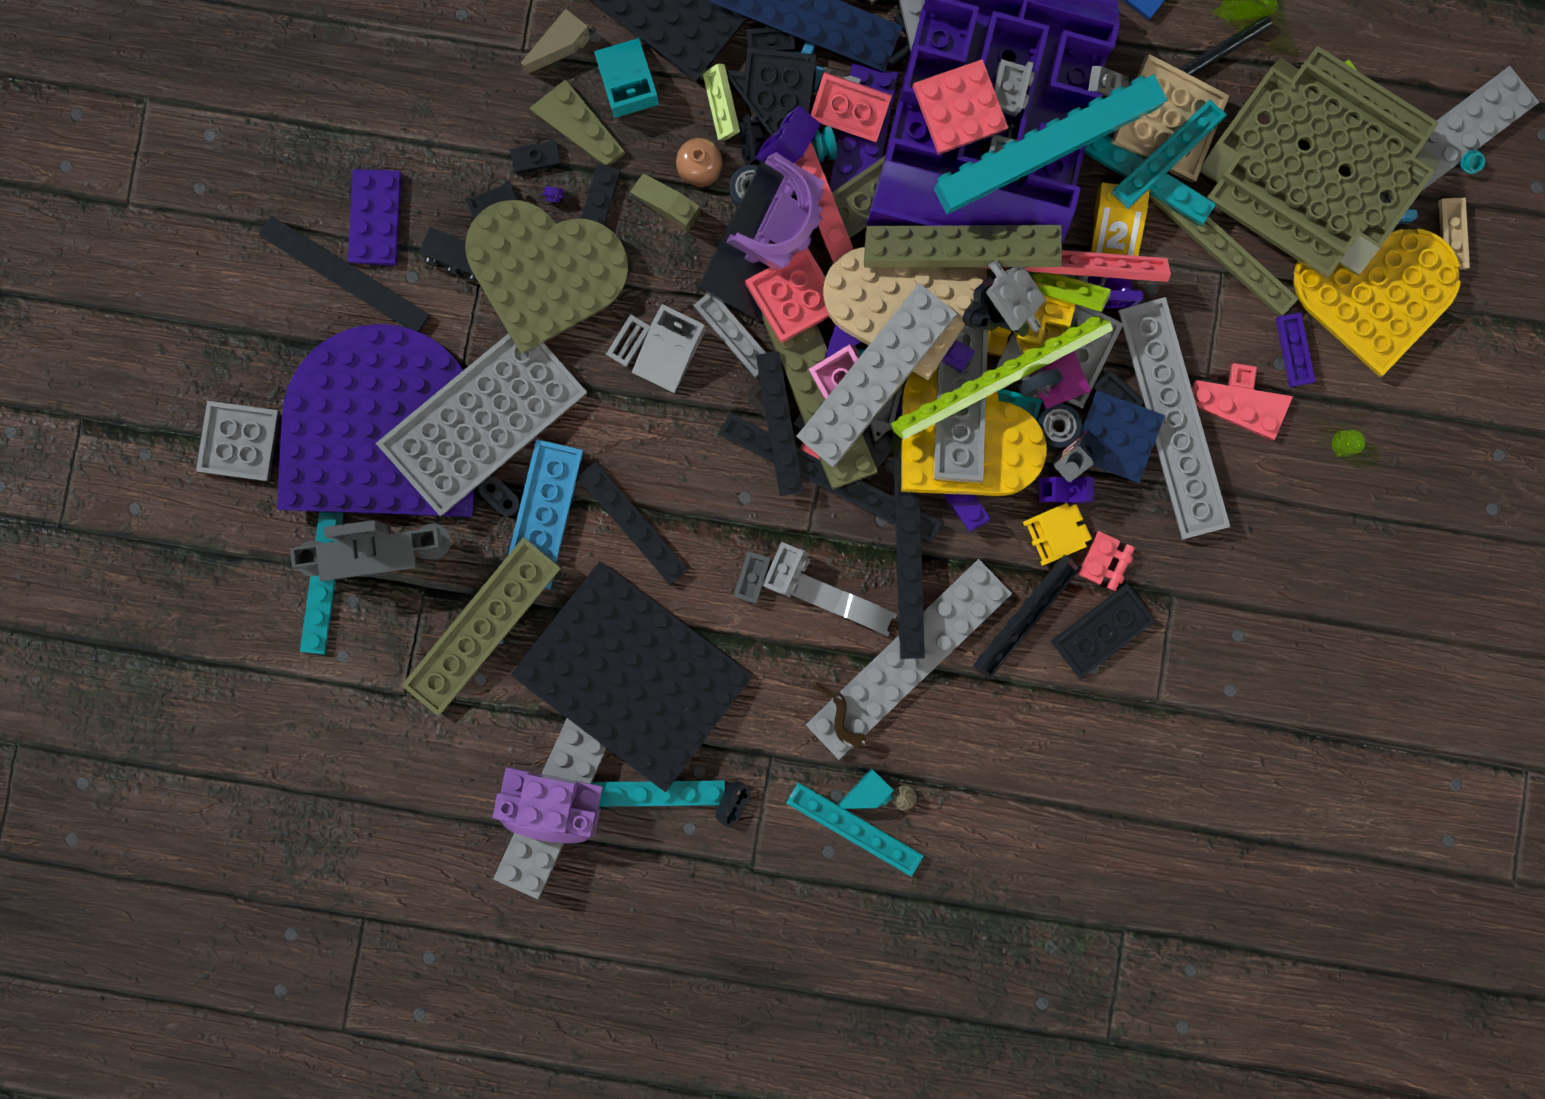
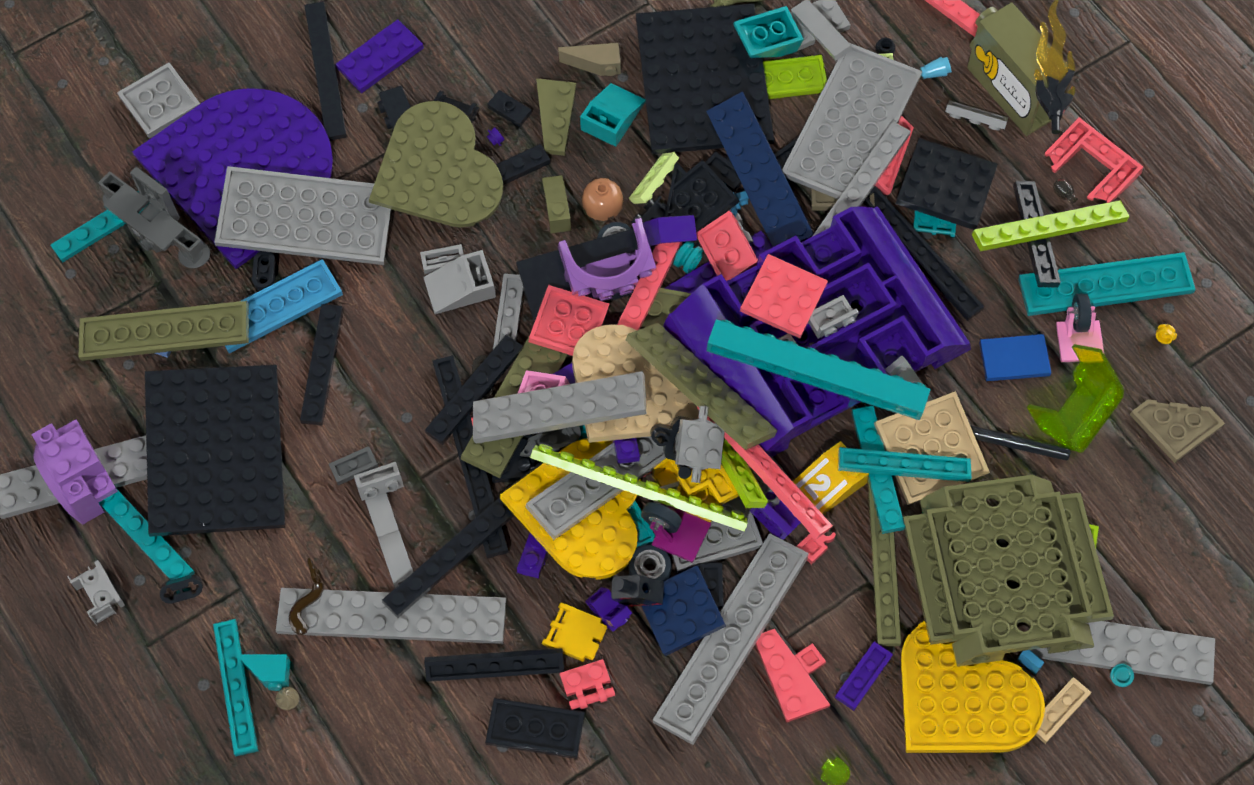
camera: 45 degrees right, 20 degrees down
none -> light grey piece [67,560,125,625]
none -> coral plate [796,532,836,565]

